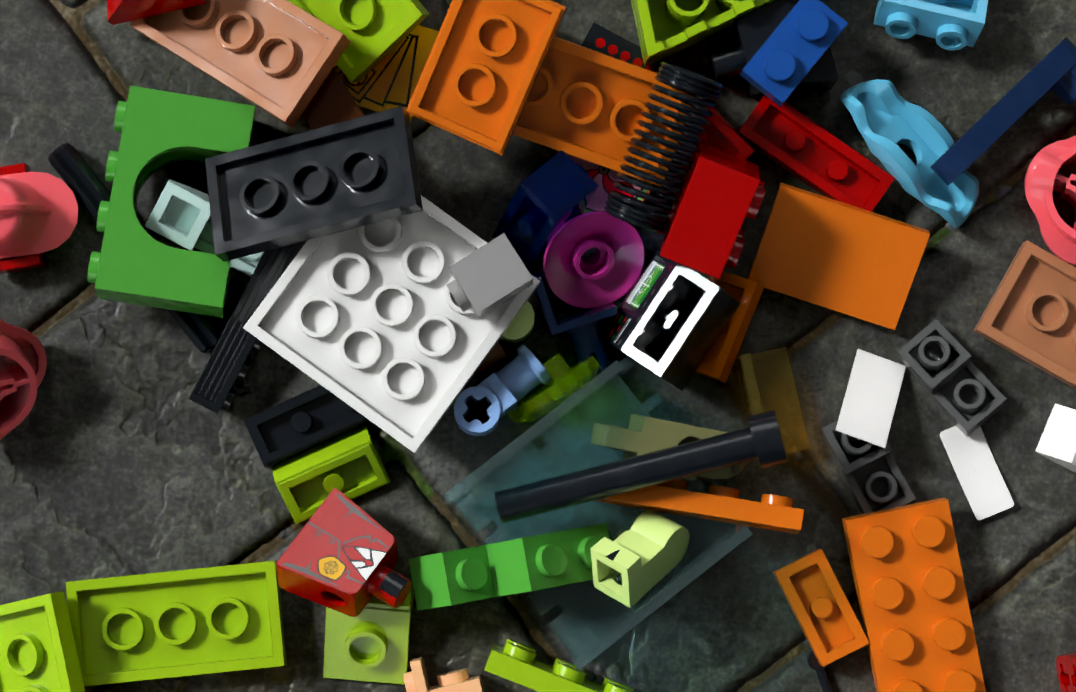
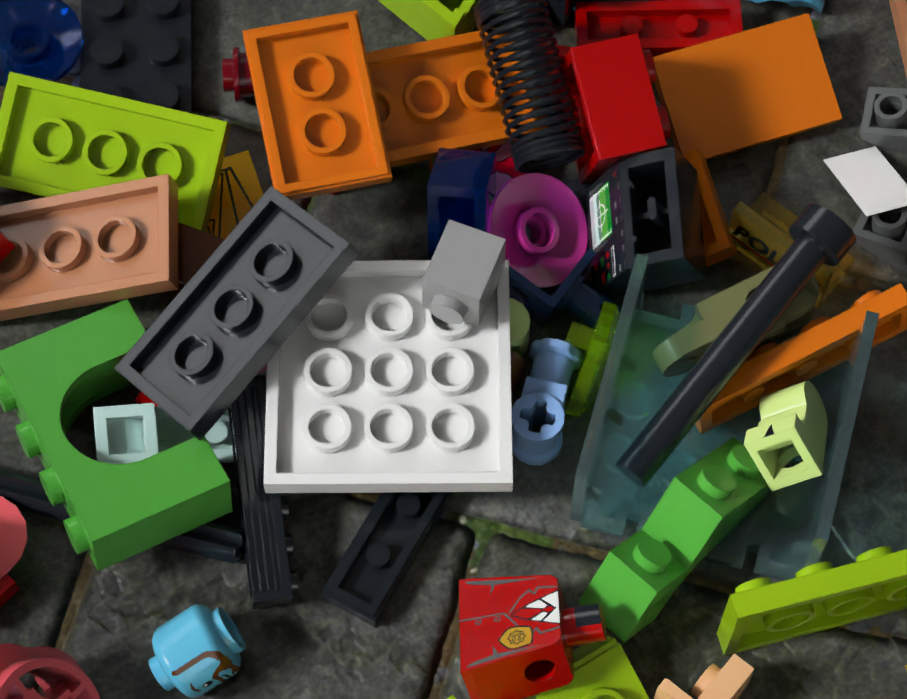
camera: 35 degrees left, 20 degrees down
lime slope [272,426,391,524] -> none
none -> medium azure head [148,604,246,698]

